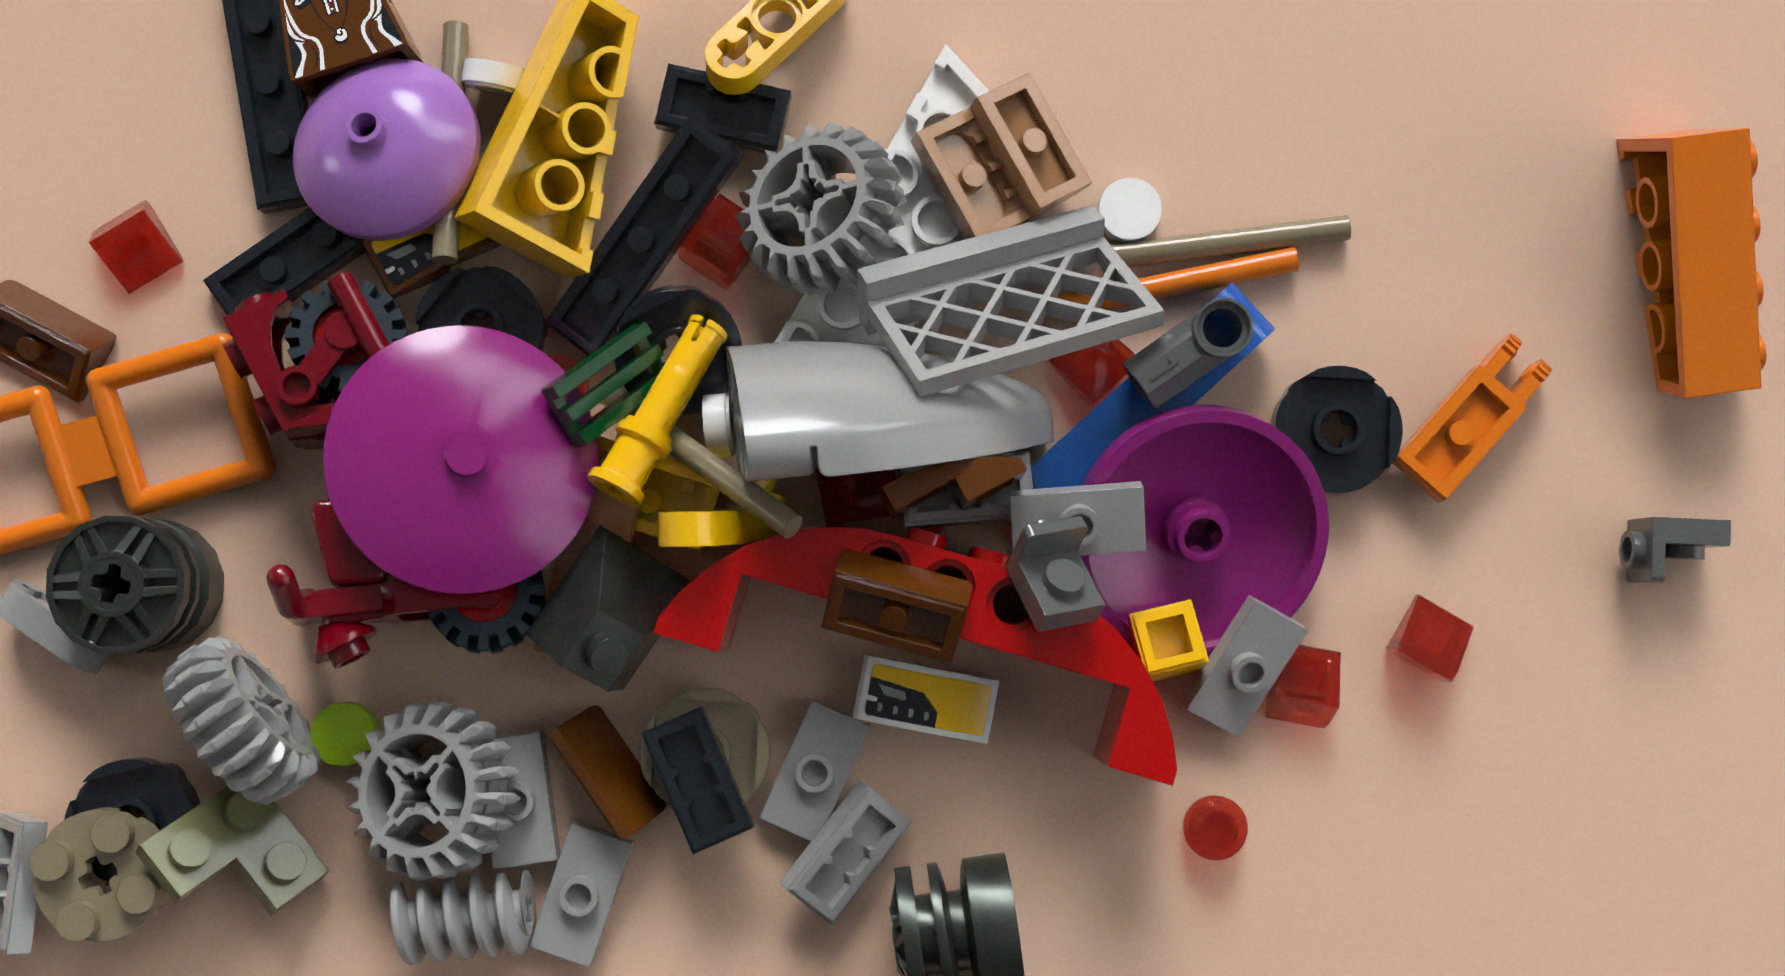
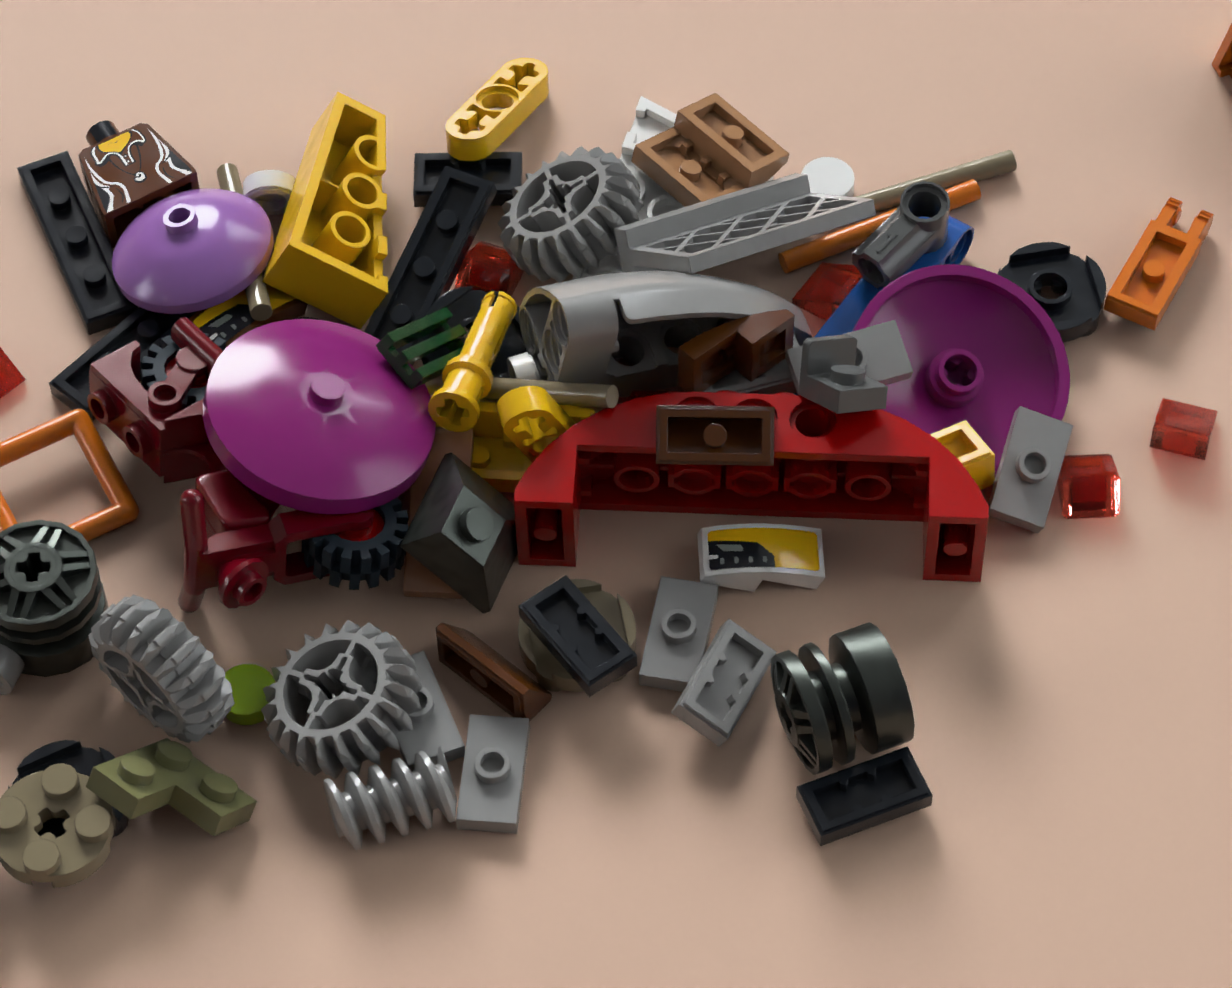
camera: 10 degrees left, 30 degrees down
clear red plate [1182,795,1248,861] -> none

